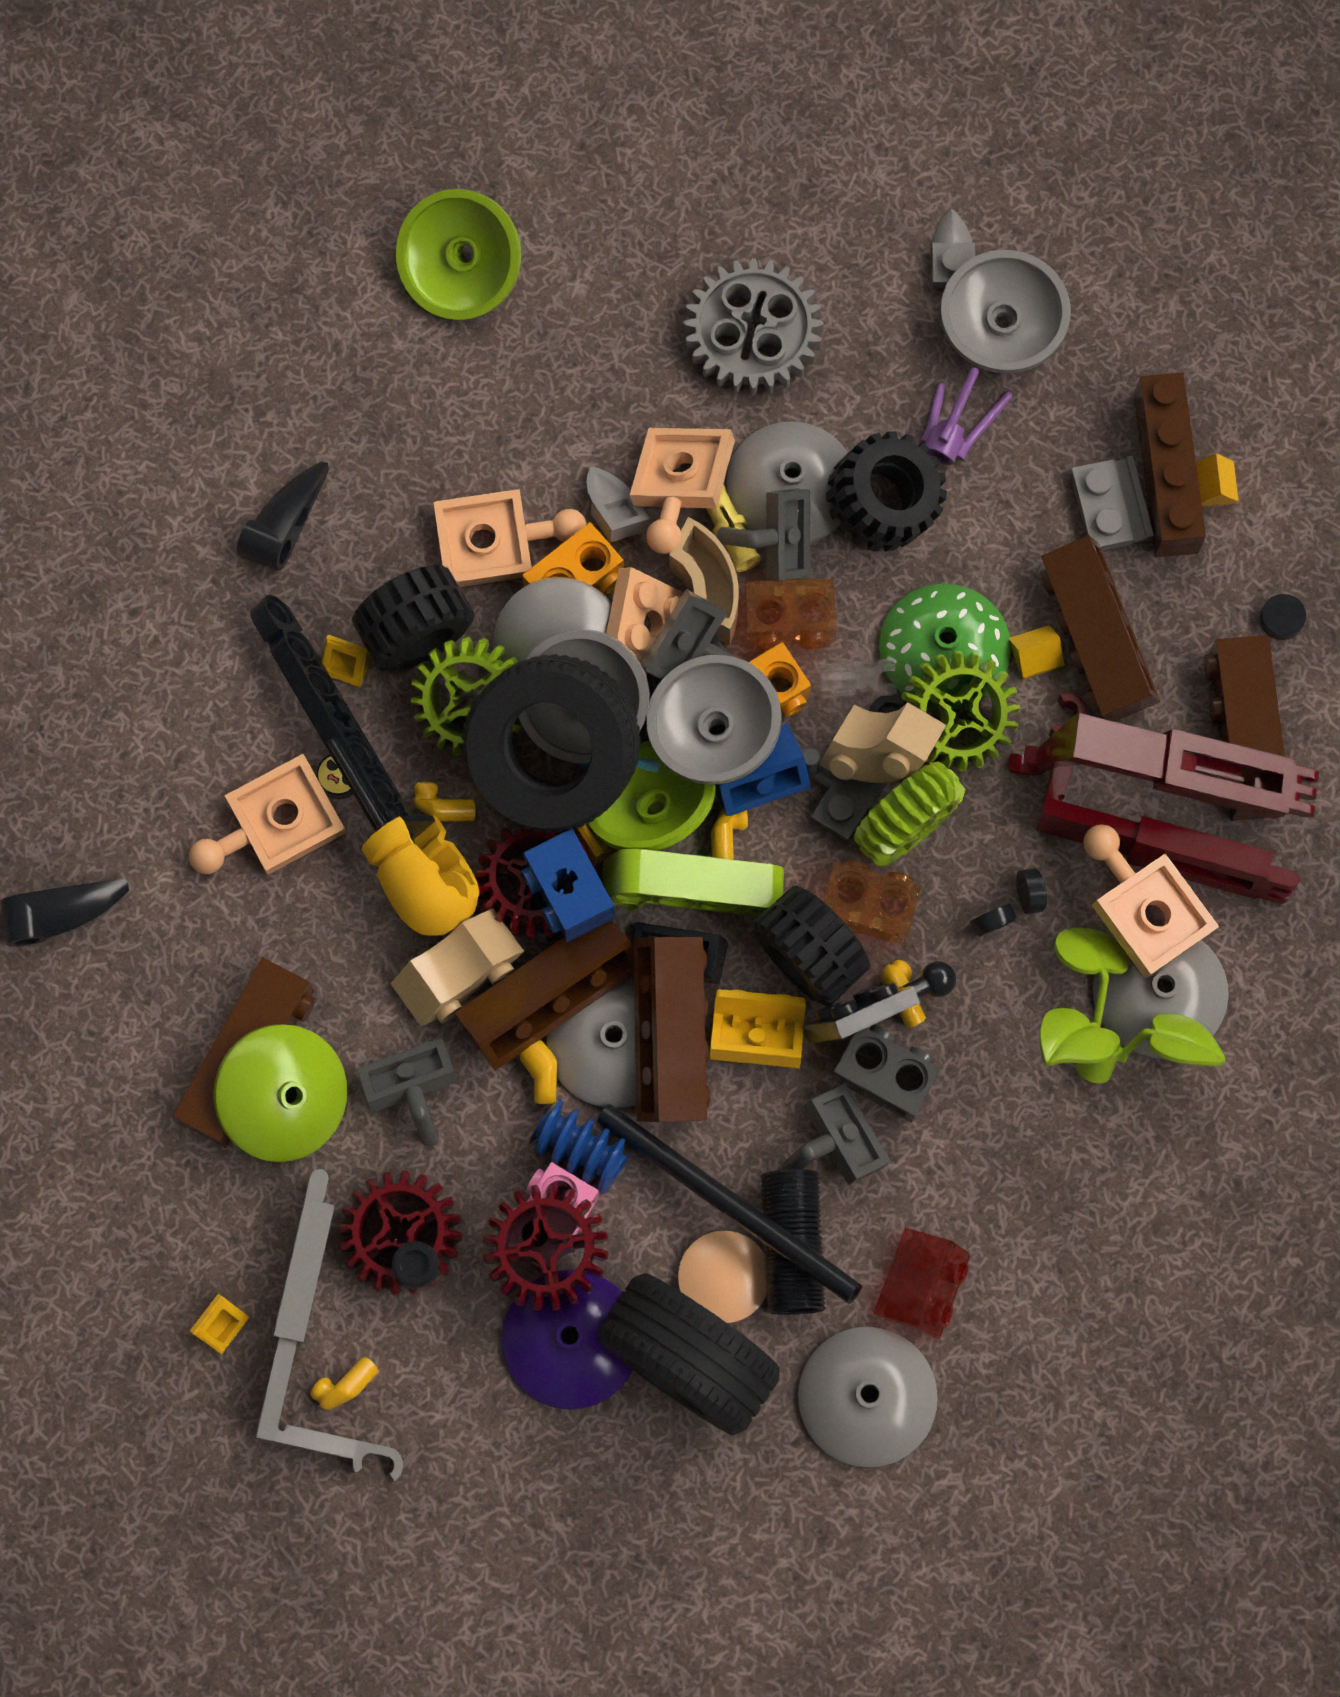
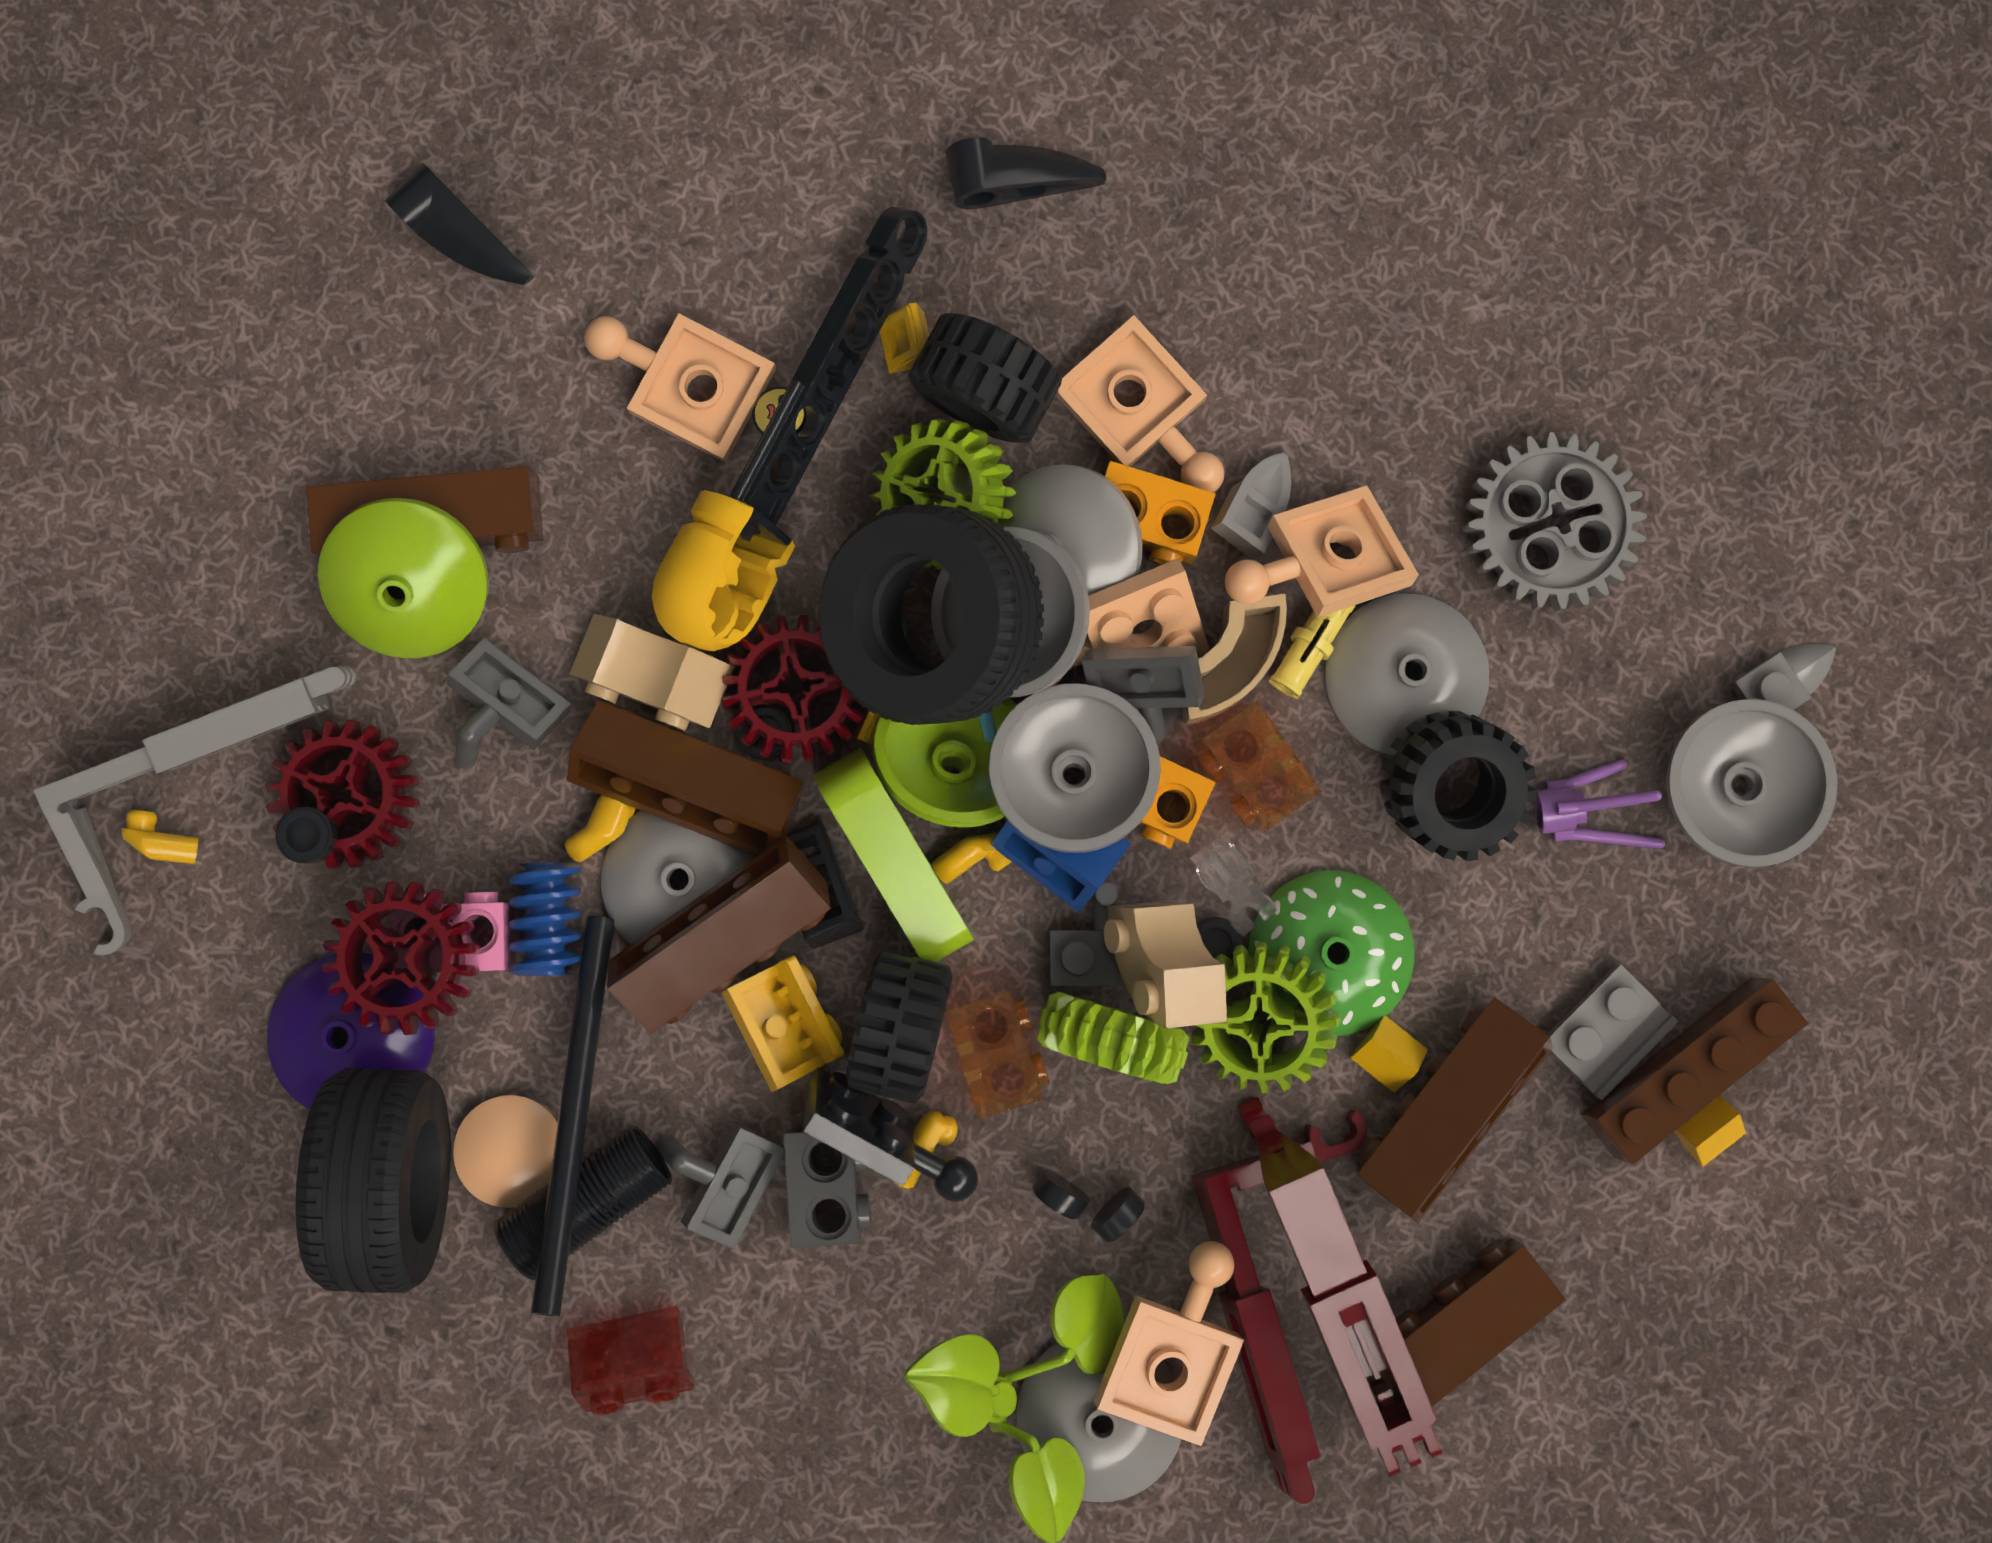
camera: 55 degrees right, 10 degrees up
yellow slope [190,1293,250,1355] -> none
lime dish [396,189,521,320] -> none
yellow arm [412,782,476,822] -> none
blue brick [521,829,615,943] -> none
dark grey plate [717,488,810,582] -> none
light grey dish [798,1327,937,1468] -> none
black tile [1260,594,1306,640] -> none

